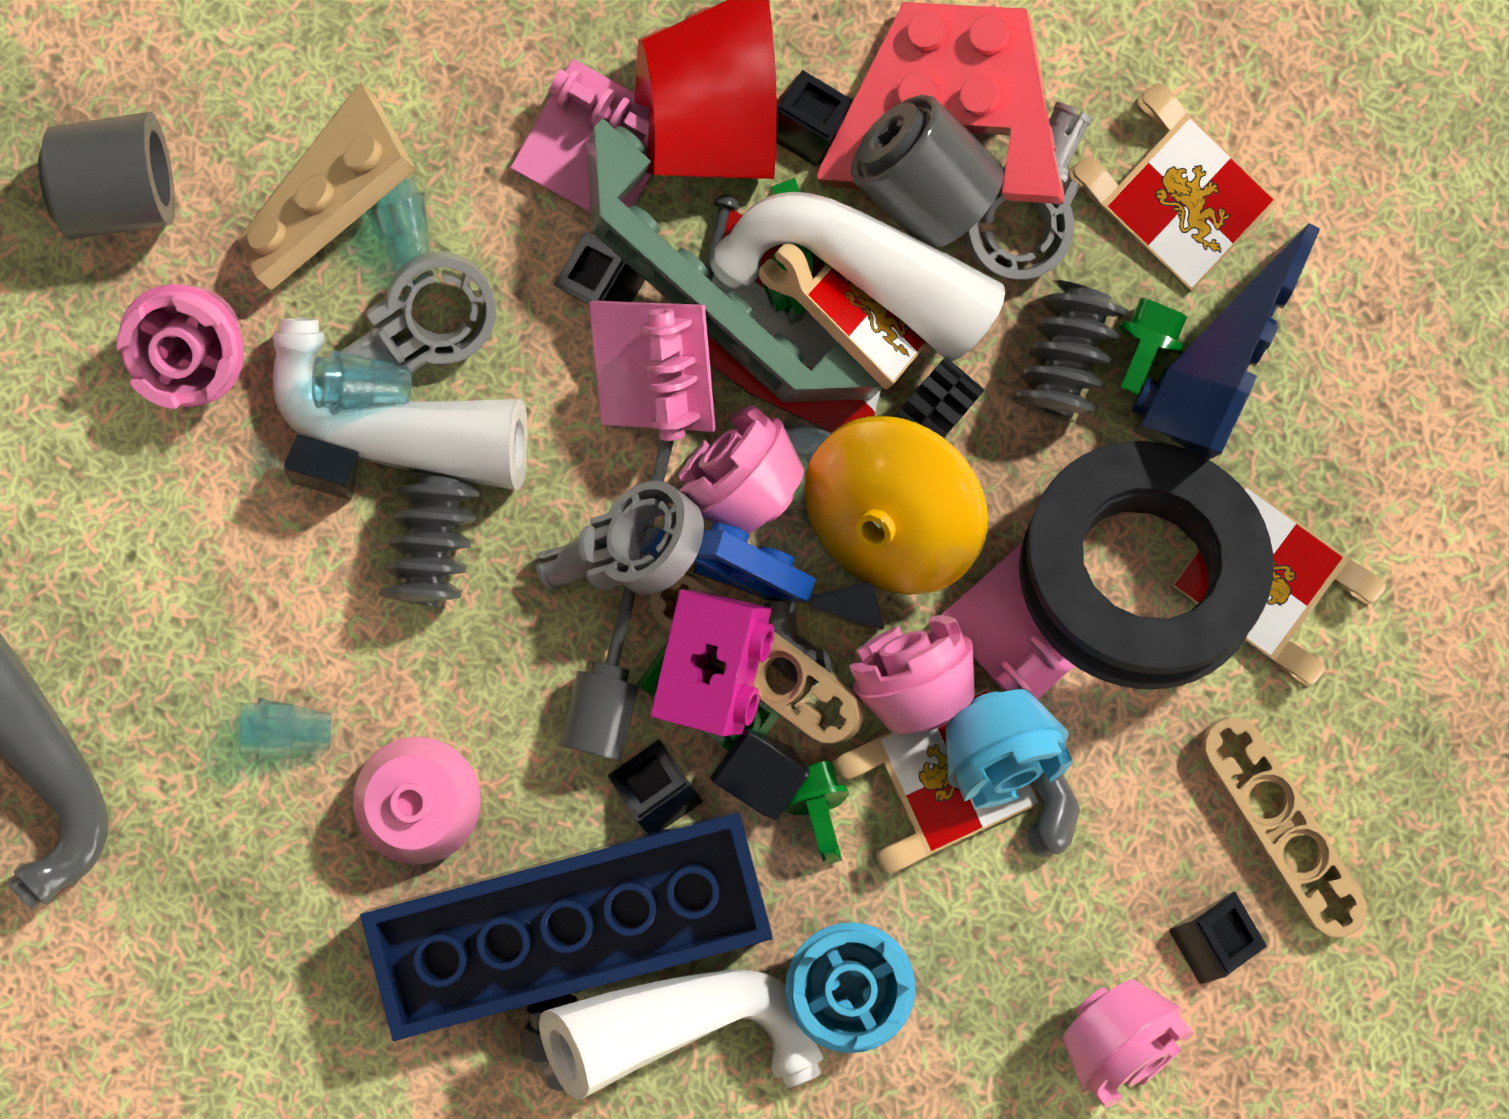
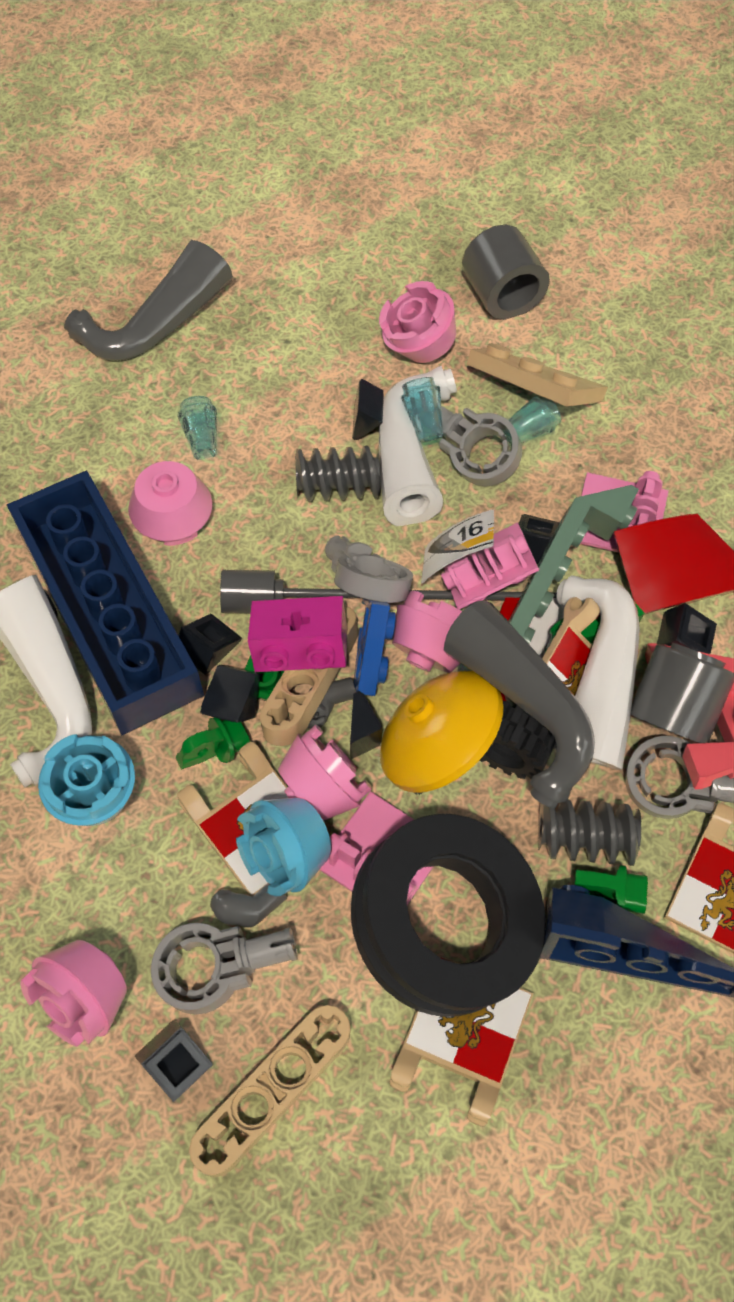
camera: 80 degrees right, 25 degrees down
none -> light grey pin [151,923,298,1015]
none -> sticker [421,510,494,584]
none -> dark grey animal [443,601,595,808]

